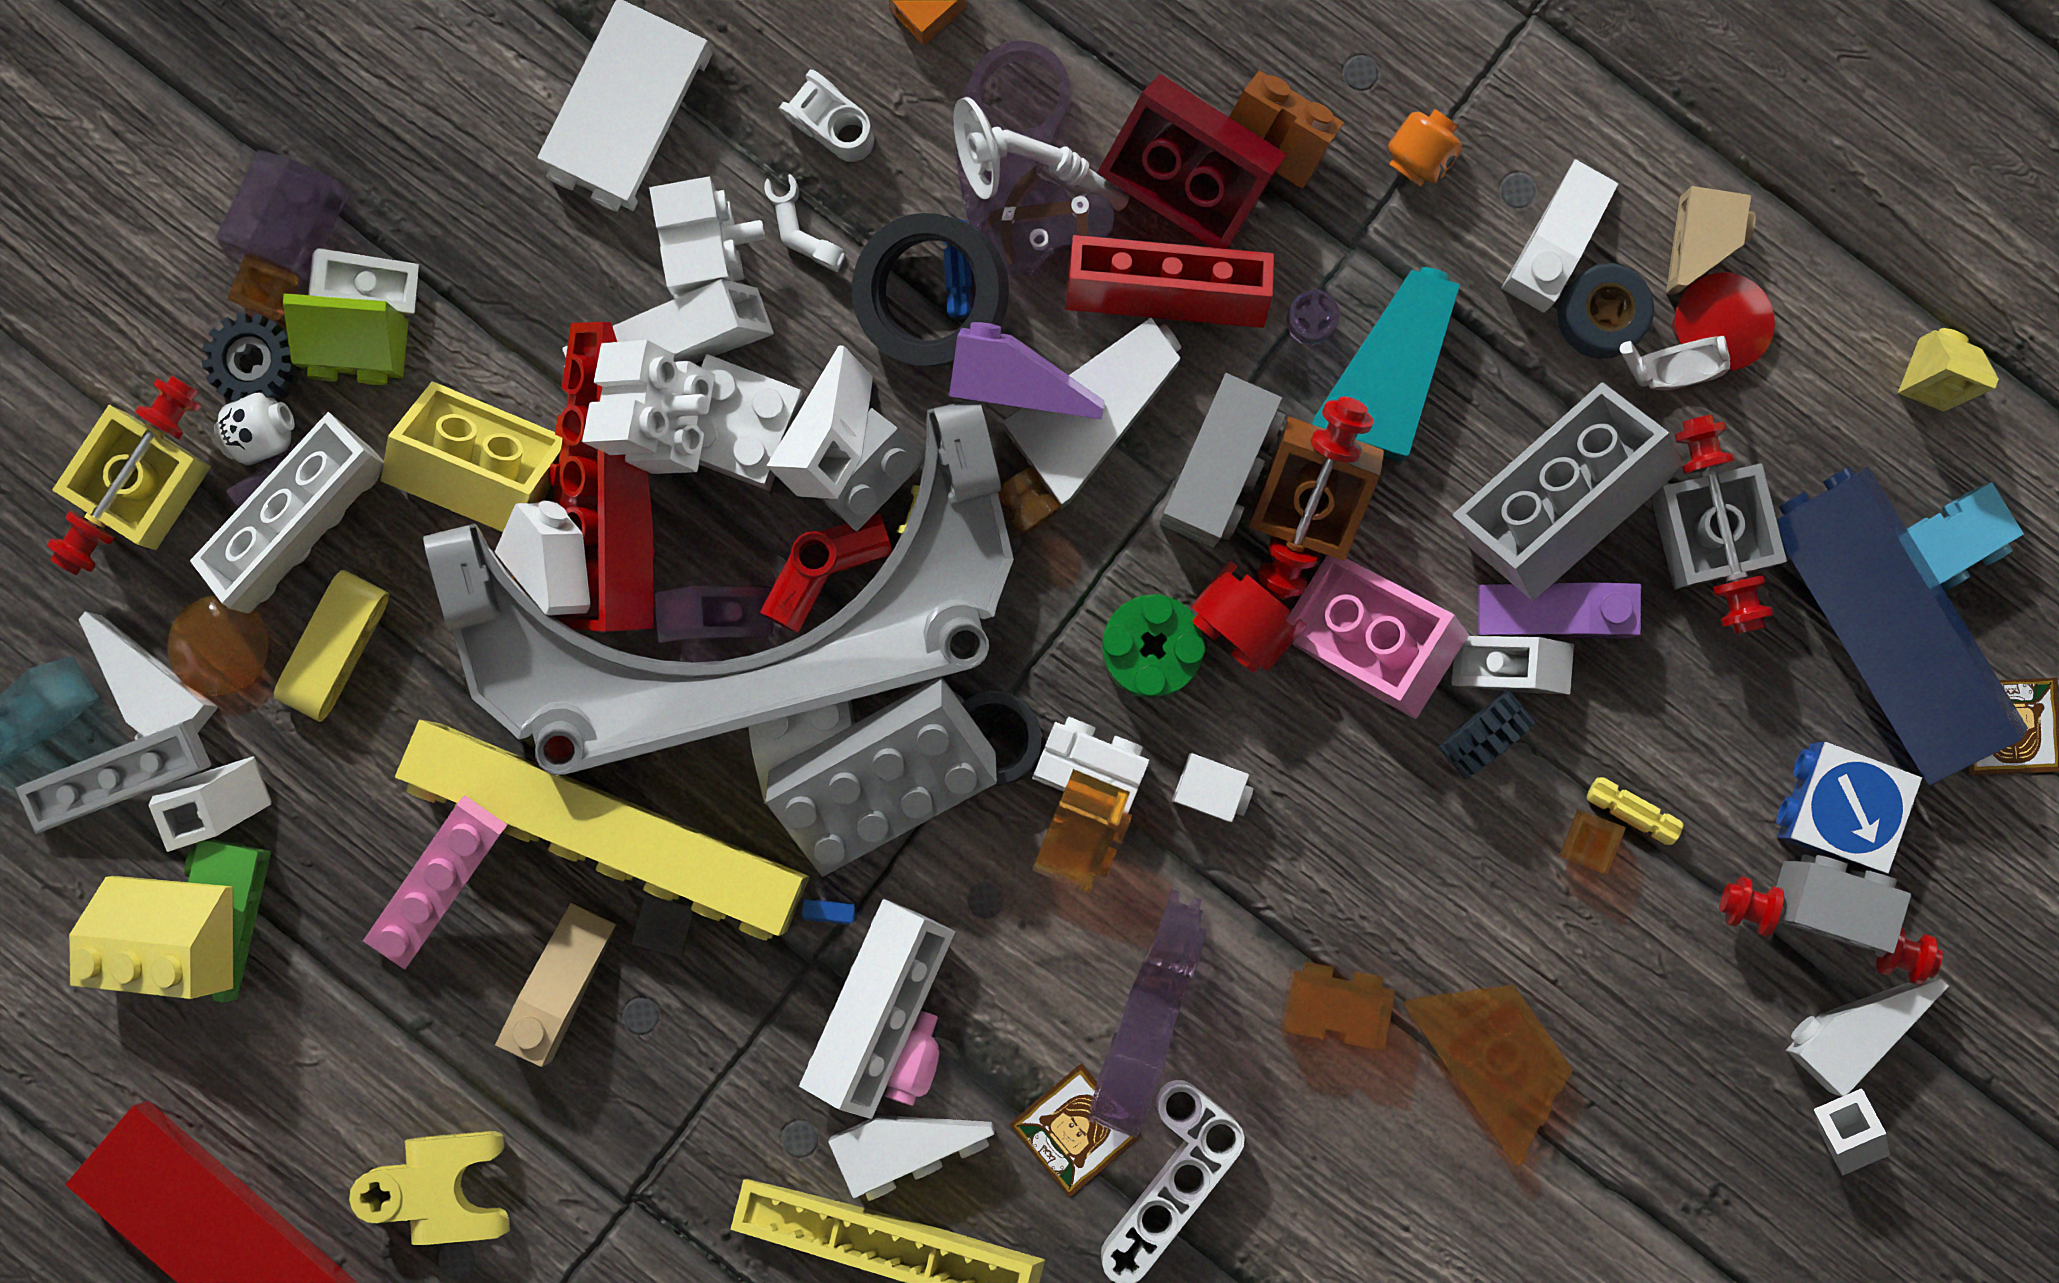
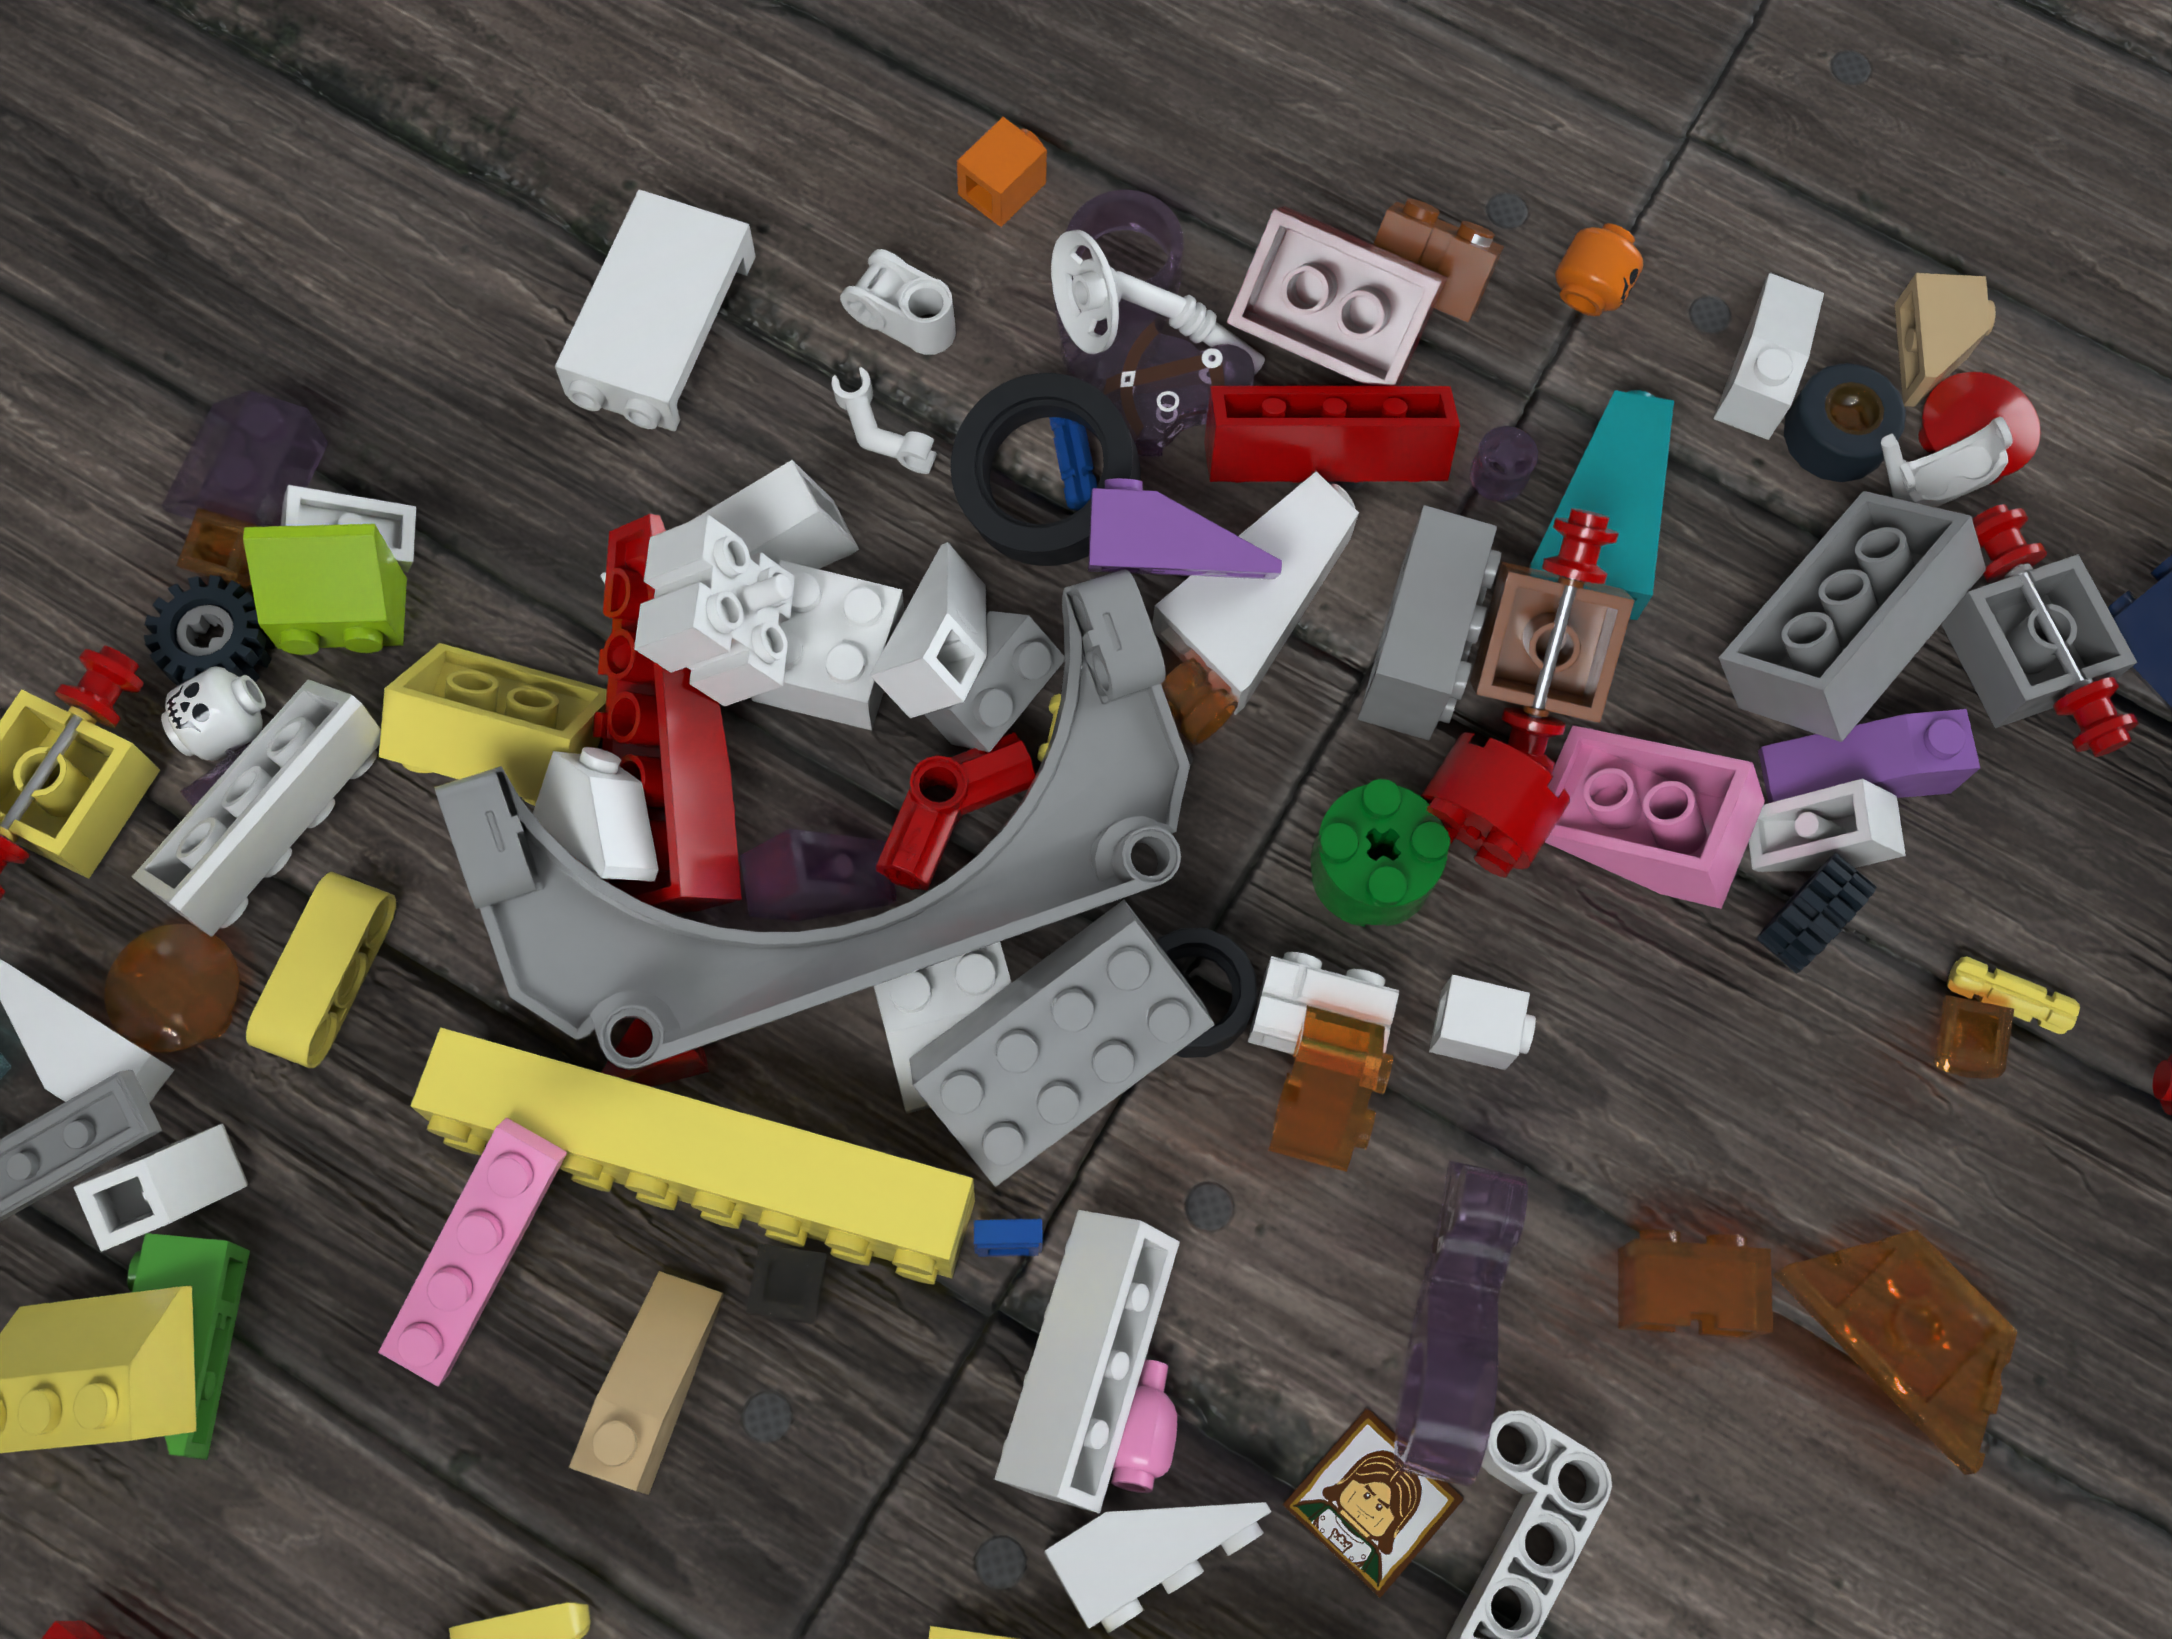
camera: 10 degrees left, 15 degrees down
white brick [649,176,765,299] -> none

